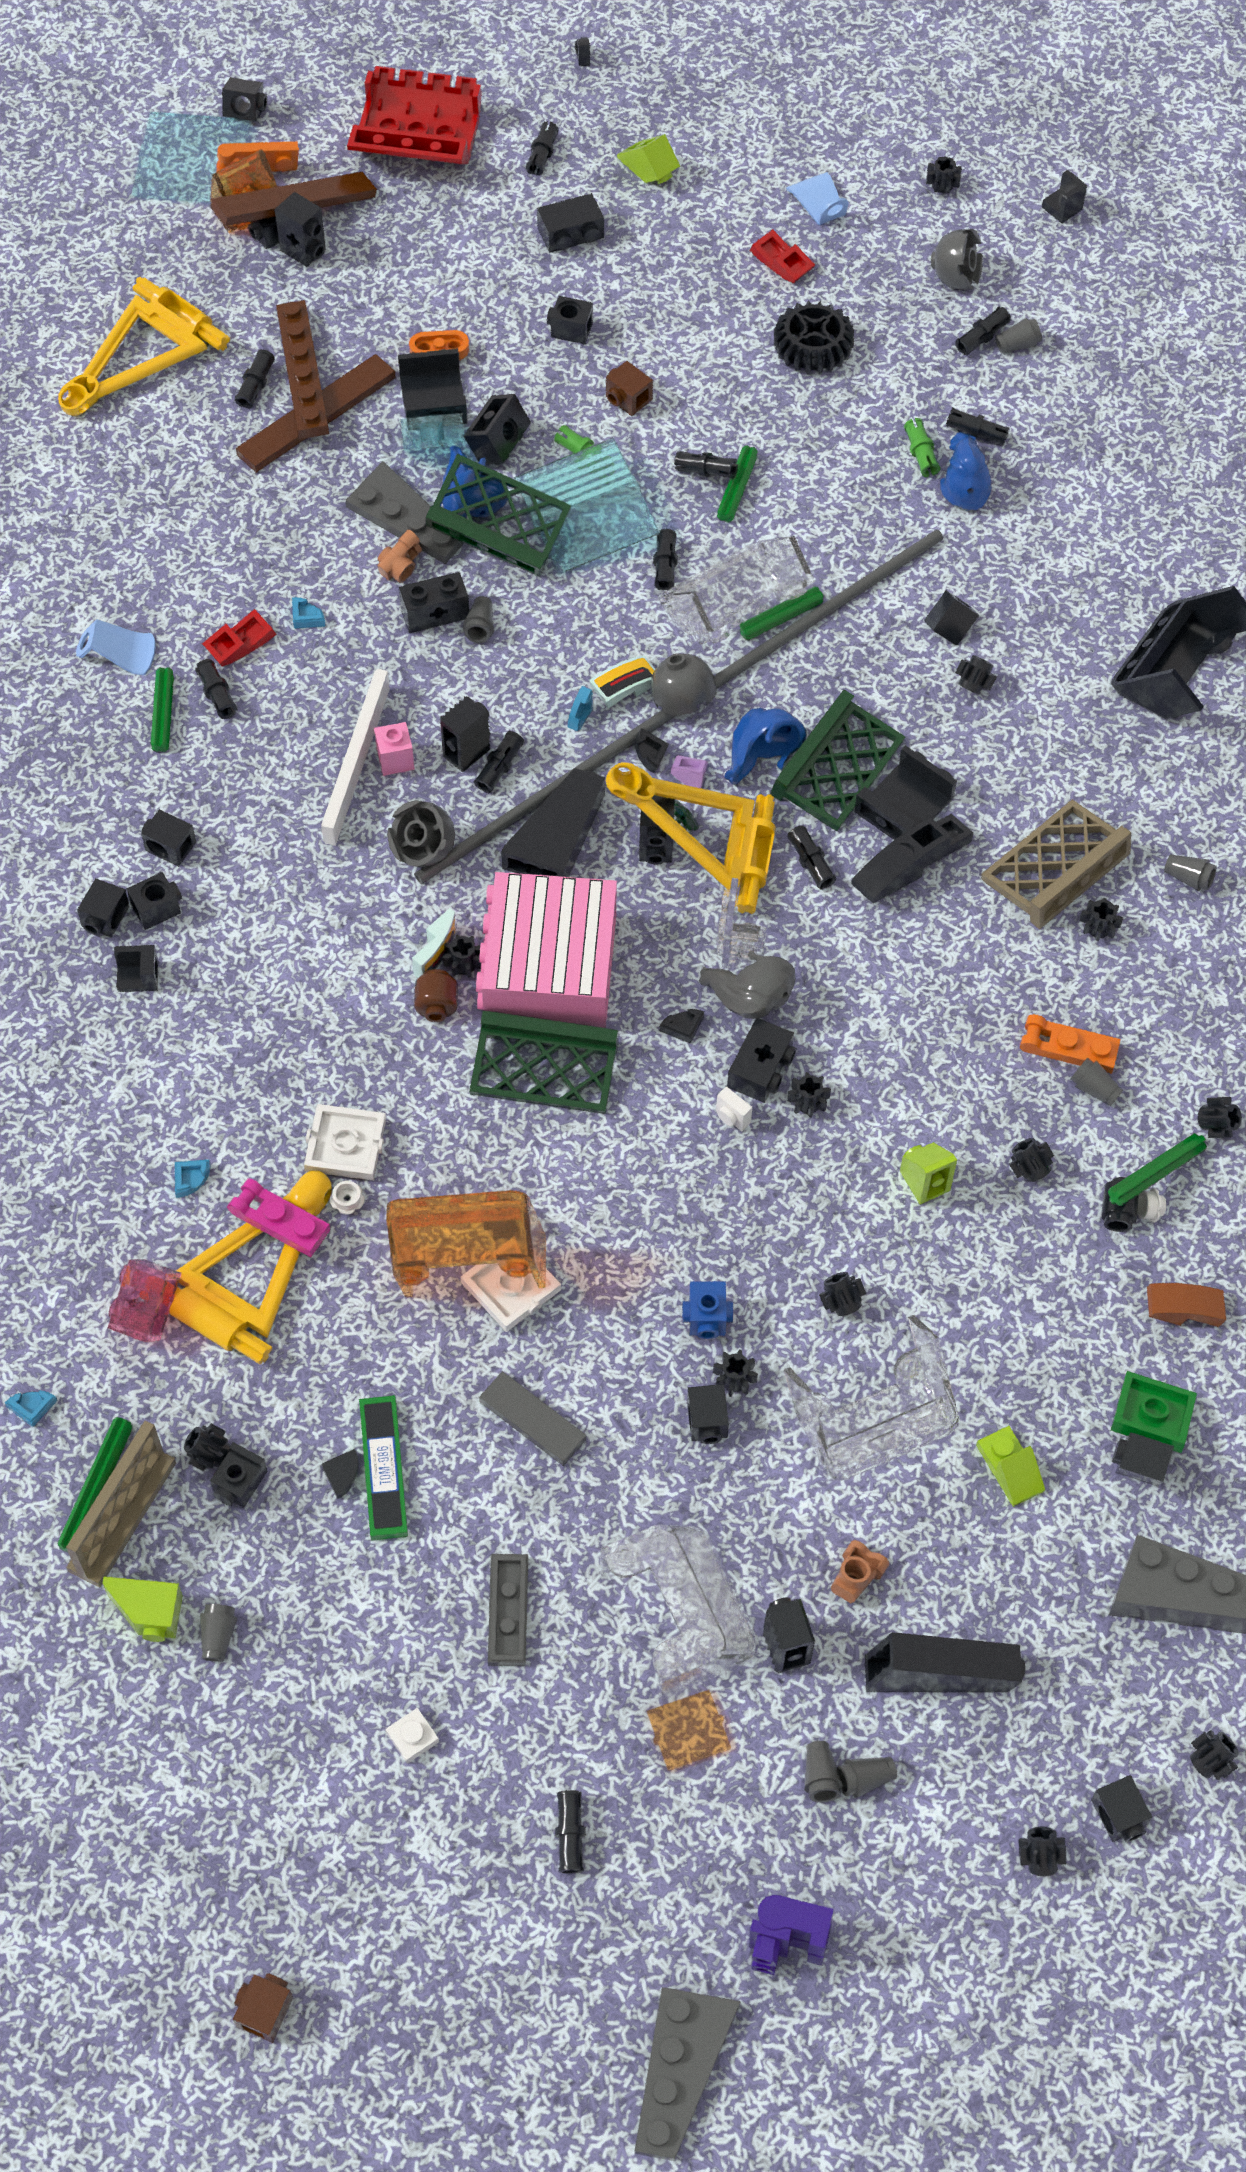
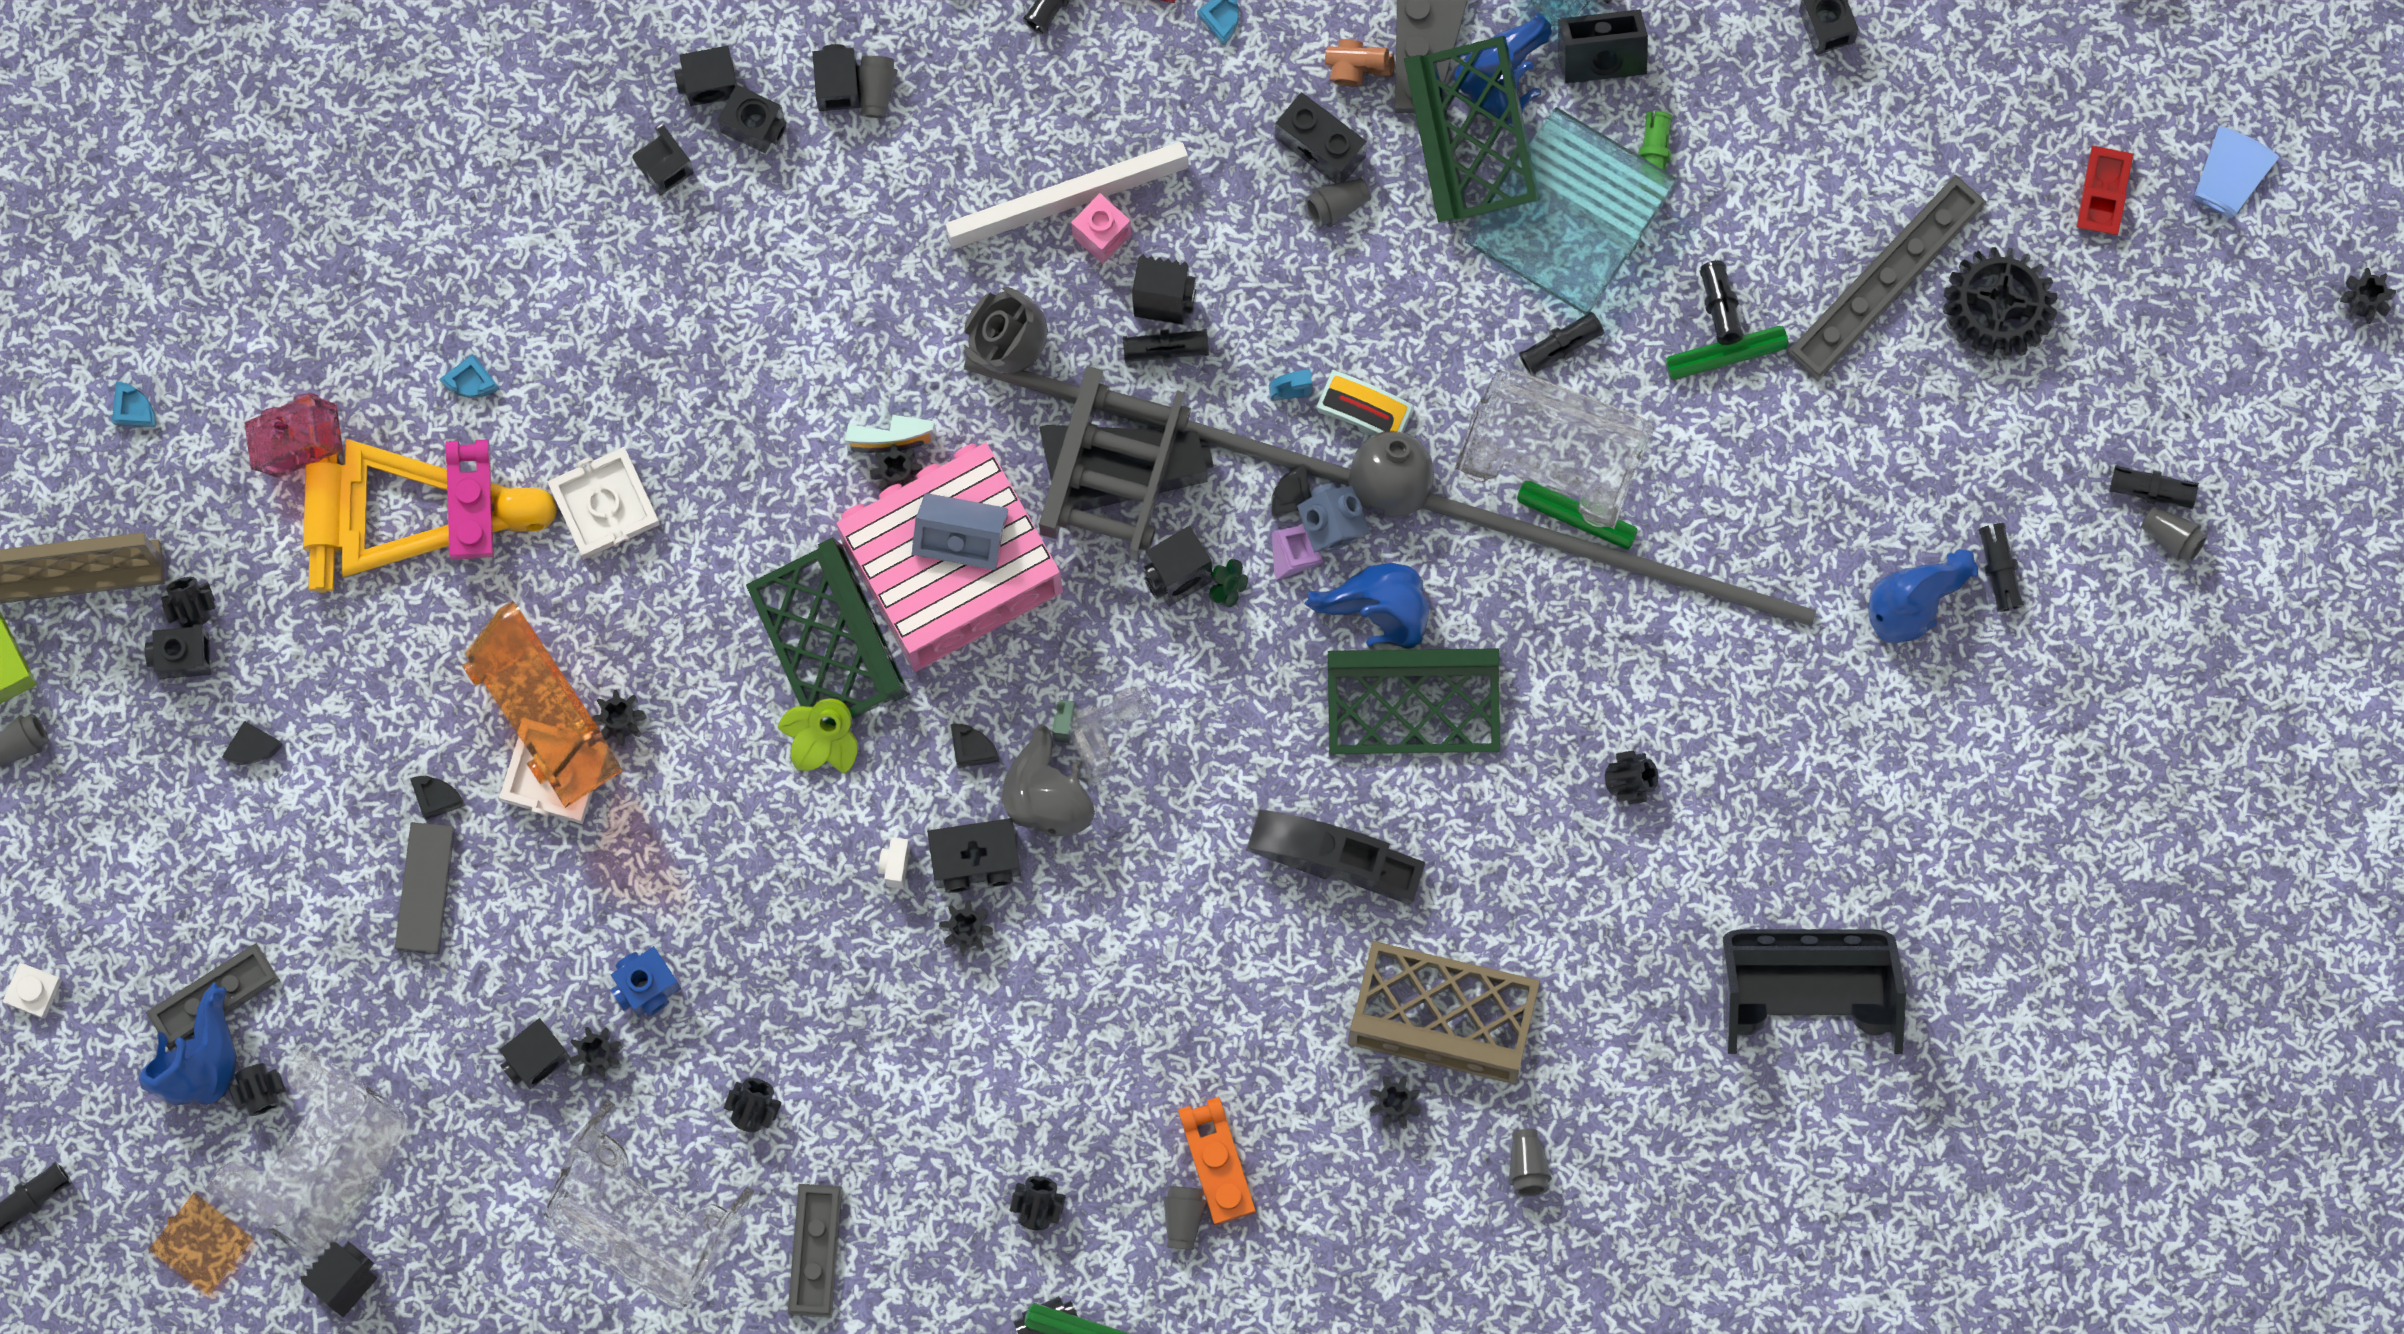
camera: 60 degrees right, 15 degrees up
green axle [58,1417,133,1552] -> none
white plate [330,1181,365,1215] -> none
tile [359,1395,408,1541] -> none
reddish brown head [414,969,458,1022] -> none
reddish brown brick [606,361,653,416] -> none
yellow piece [606,762,776,914] -> none
black pin [787,825,836,890] -> none
nougat plate [831,1540,890,1603] -> none
black panel [854,745,957,840] -> none
lime slope [900,1142,957,1204] -> none
bright green pin [904,418,941,477] -> none
black panel [924,590,979,645] -> none
dark grey cylinder [931,229,983,290] -> none
none -> blue piece [139,983,237,1105]
none -> black gear [228,1063,286,1116]
none -> black tile [410,776,465,820]
none -> lime plate [778,699,858,773]
none -> dark grey tile [788,1184,843,1318]
none -> dark grey cone [856,56,898,118]
none -> sand blue panel [911,493,1008,570]
none -> dark grey fence [1039,366,1191,562]
none -> sand green tile [1052,700,1076,743]
none -> sand blue brick [1297,483,1371,553]
none -> dark grey tile [1787,174,1987,382]

